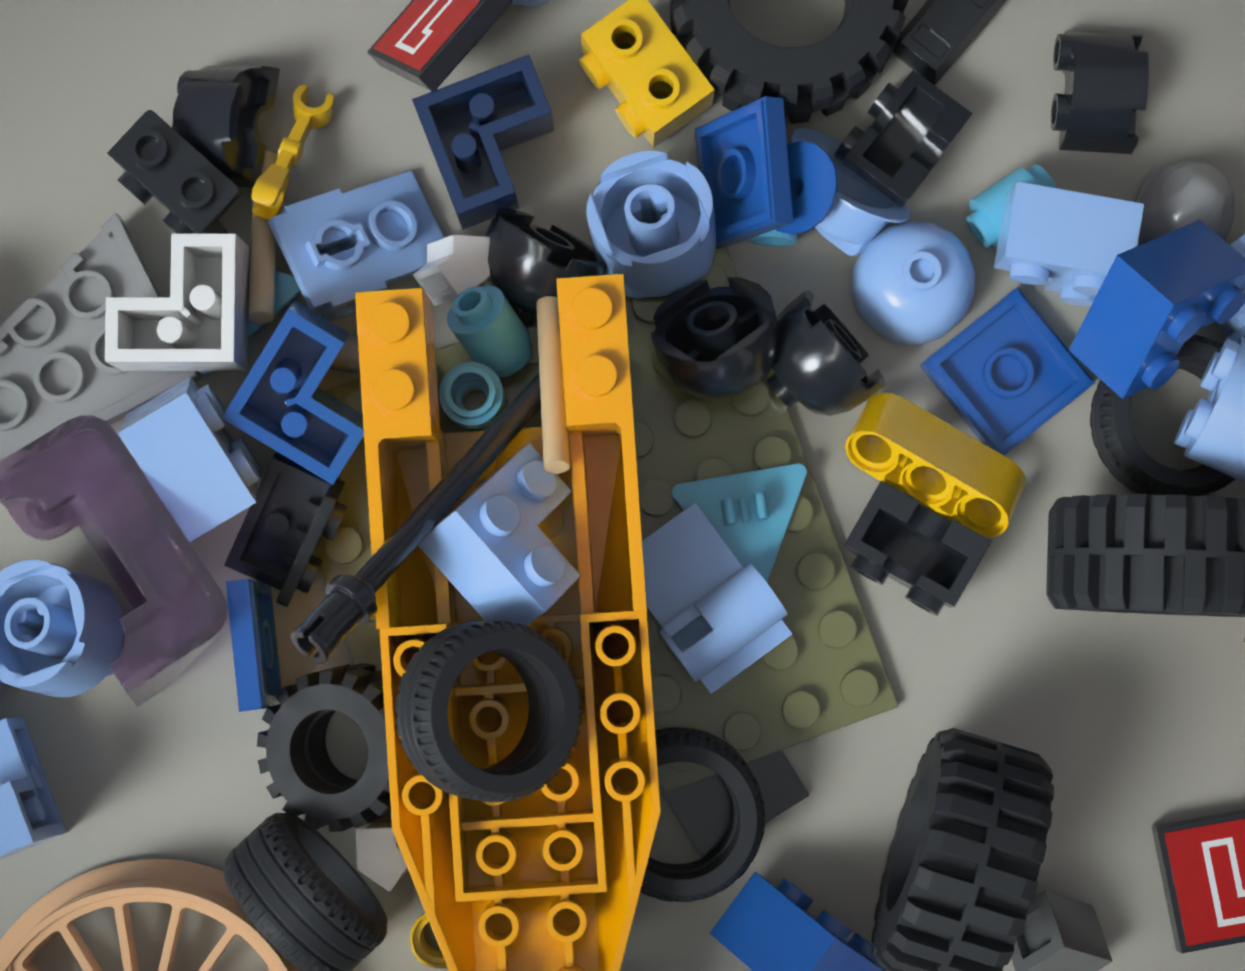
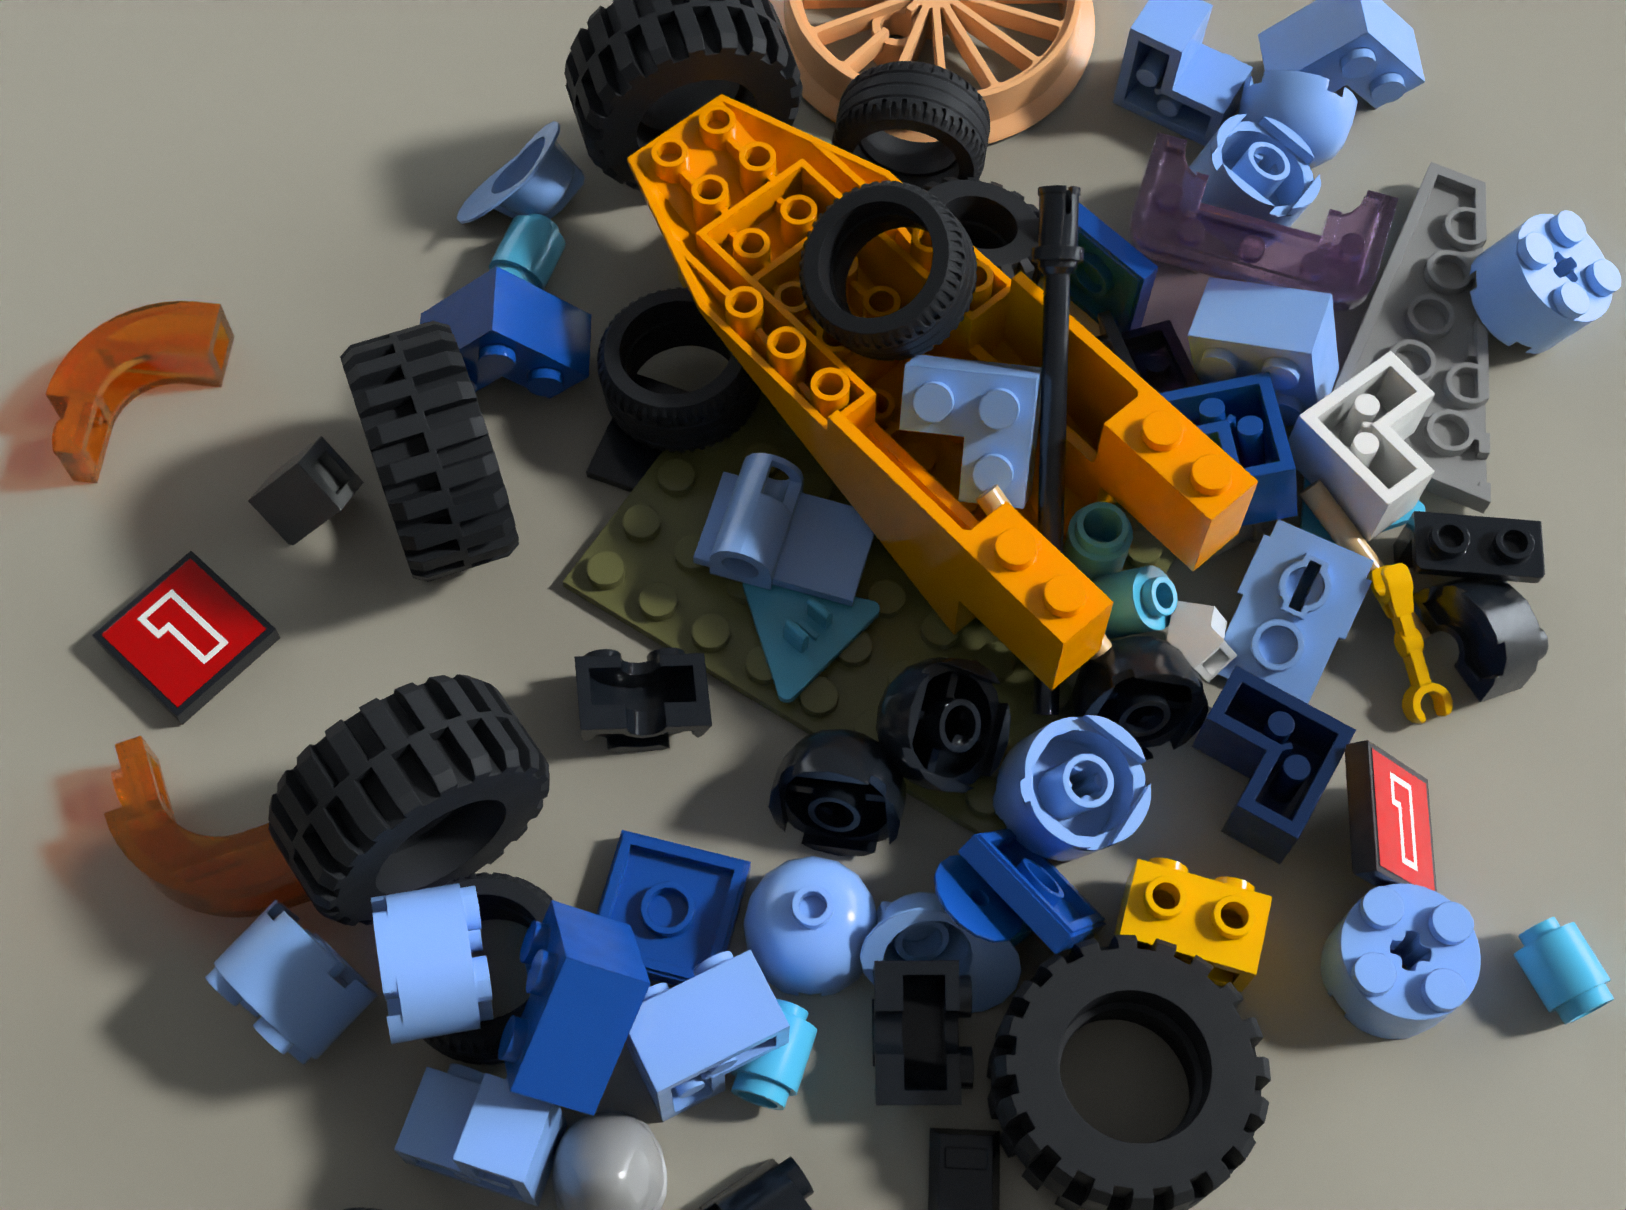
camera: 140 degrees right, 20 degrees down
yellow beam [845,392,1026,538] -> none

